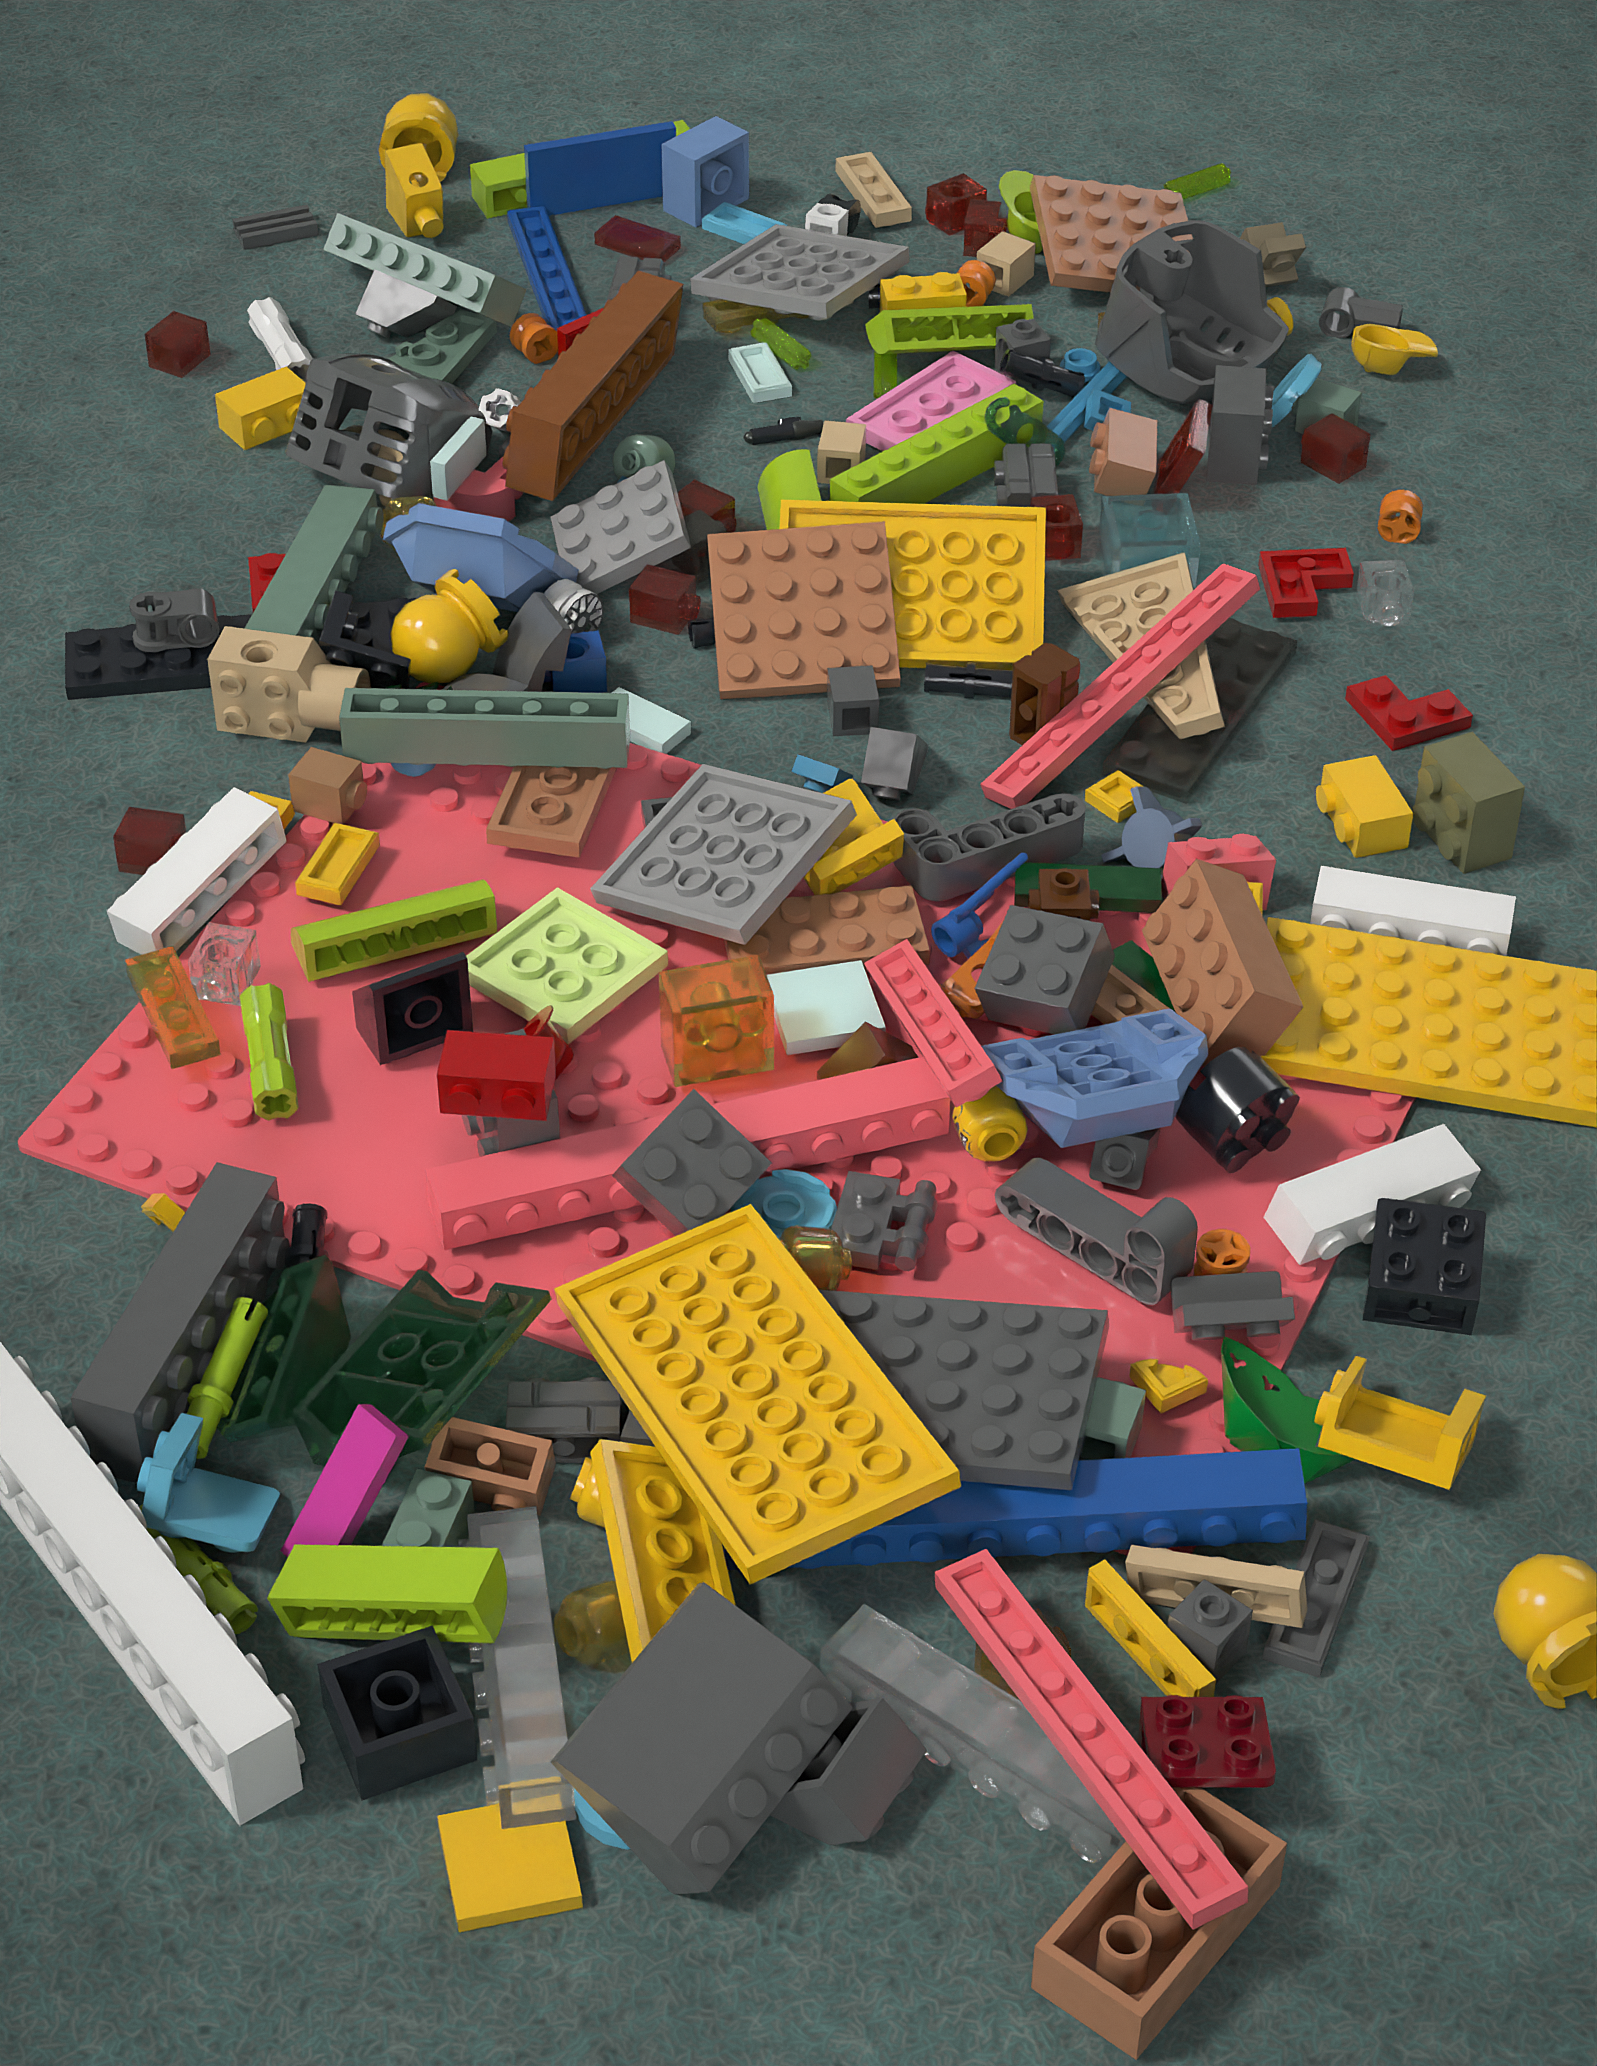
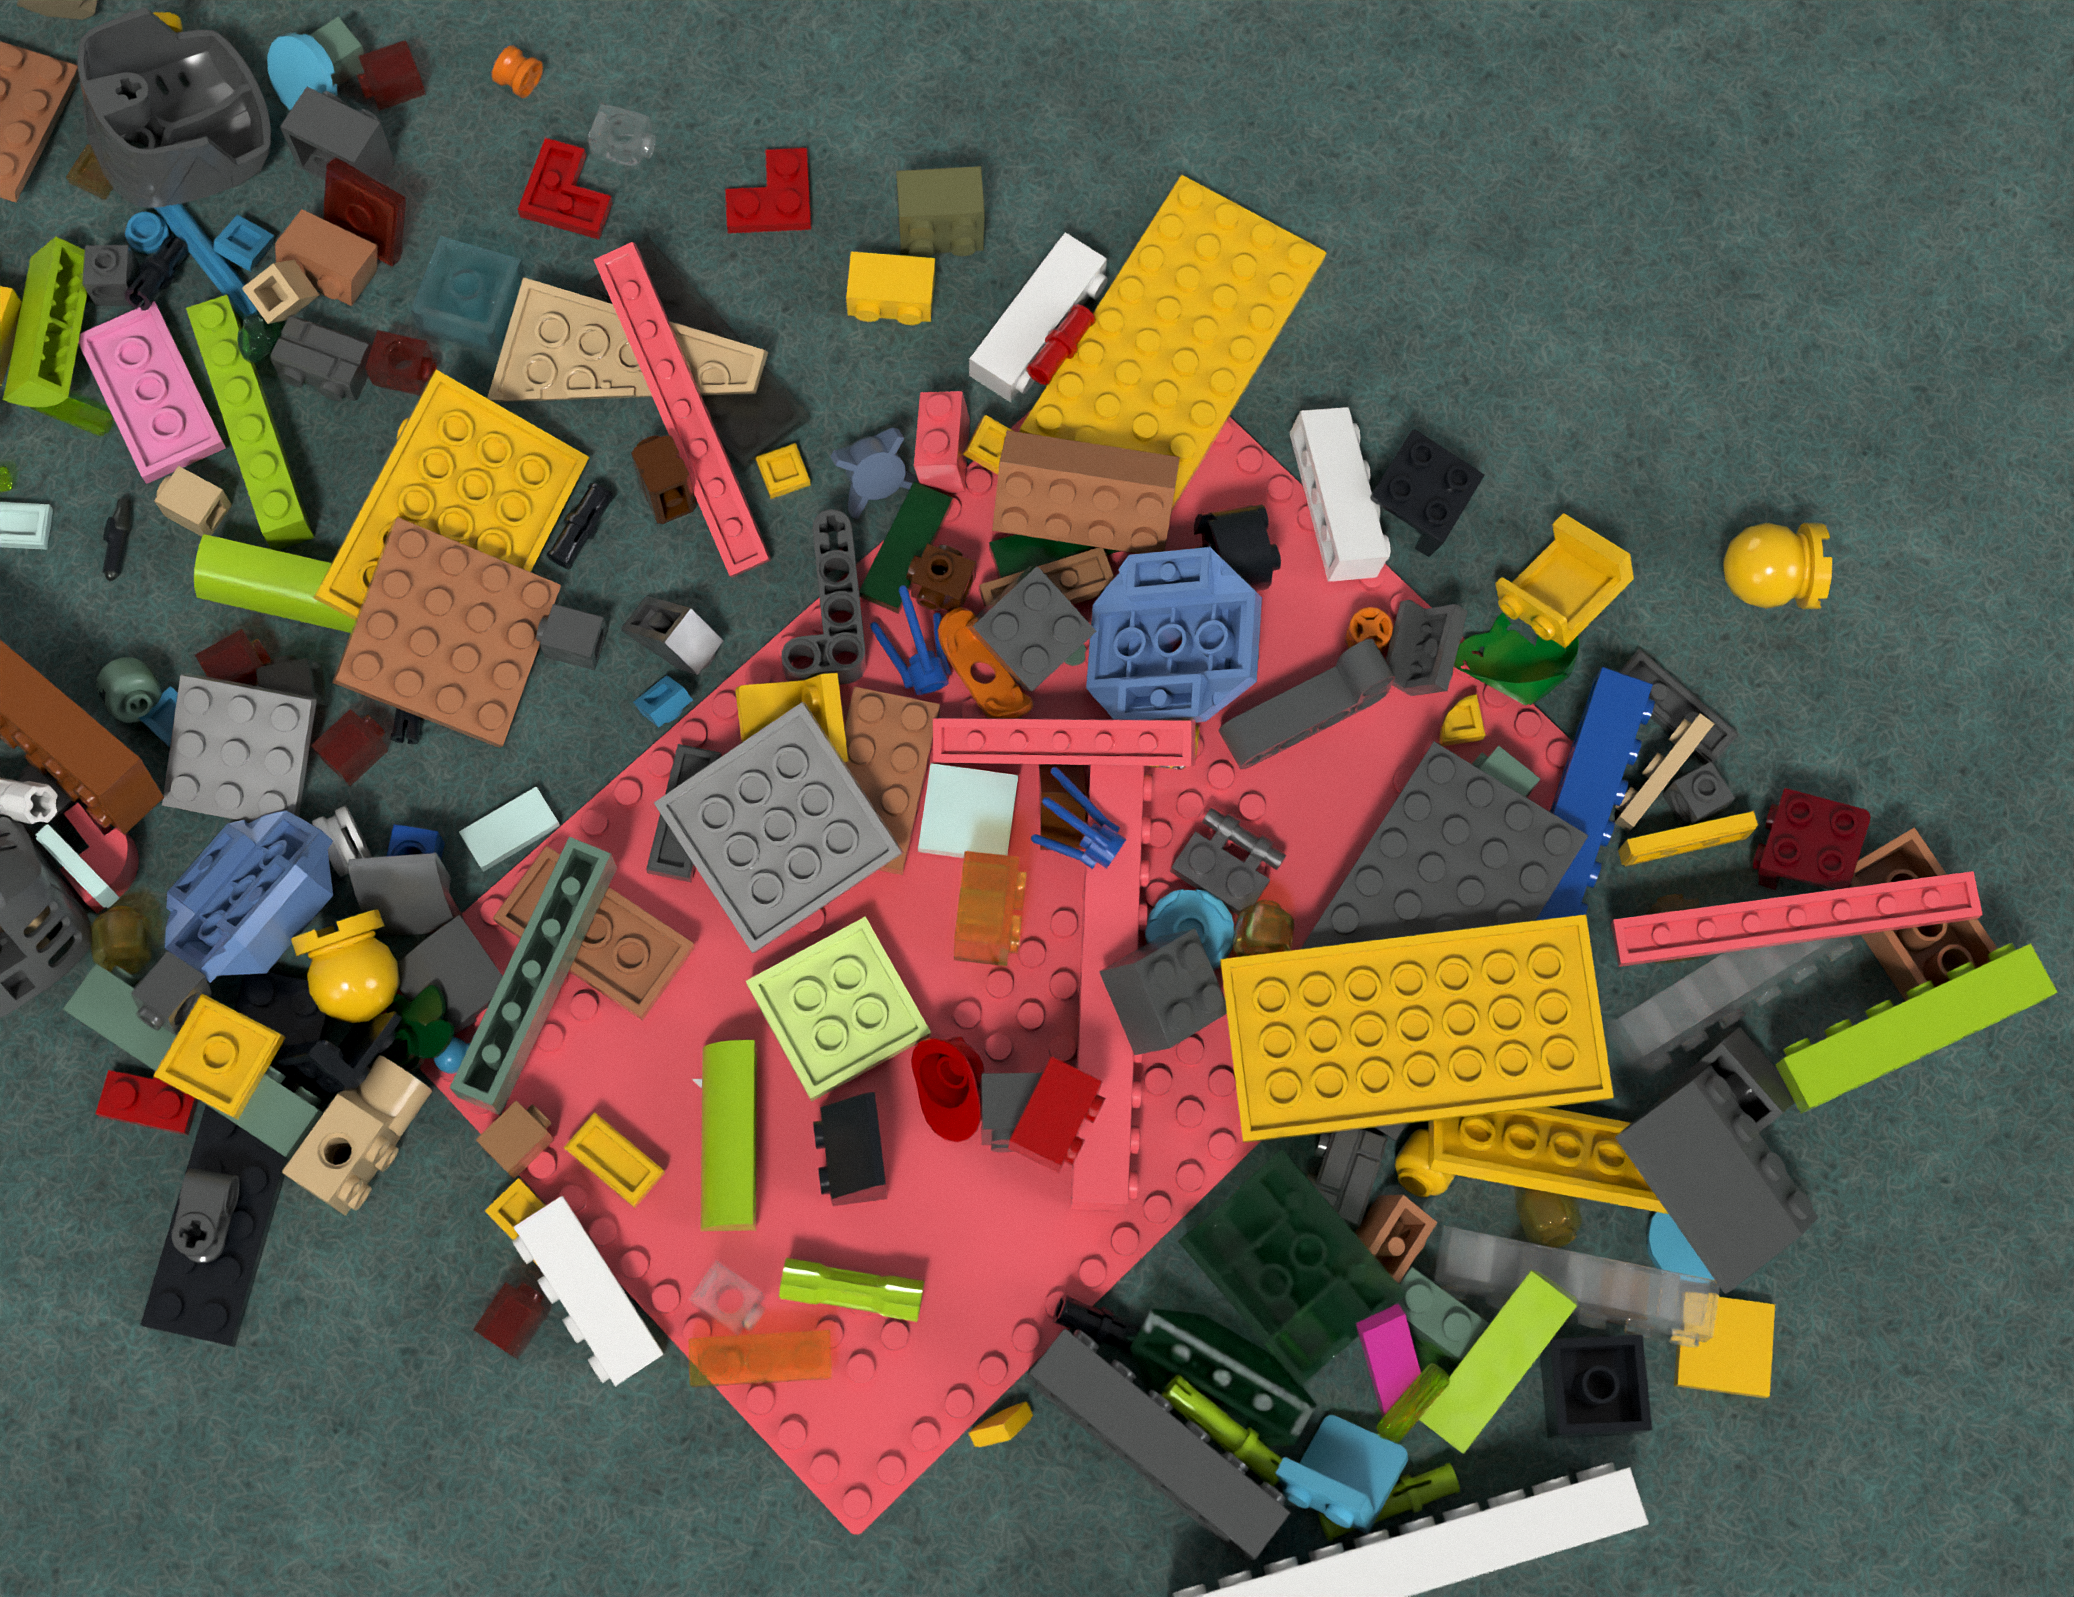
camera: 75 degrees left, 30 degrees up
none -> dark grey brick [131,951,212,1036]
none -> yellow tile [153,993,286,1120]
none -> tan brick [242,260,319,324]
none -> red pin [1026,304,1096,385]
none -> blue plant [1031,767,1126,869]
none -> clear neon green axle [1376,1363,1450,1444]
none -> lime brick [1775,943,2058,1114]

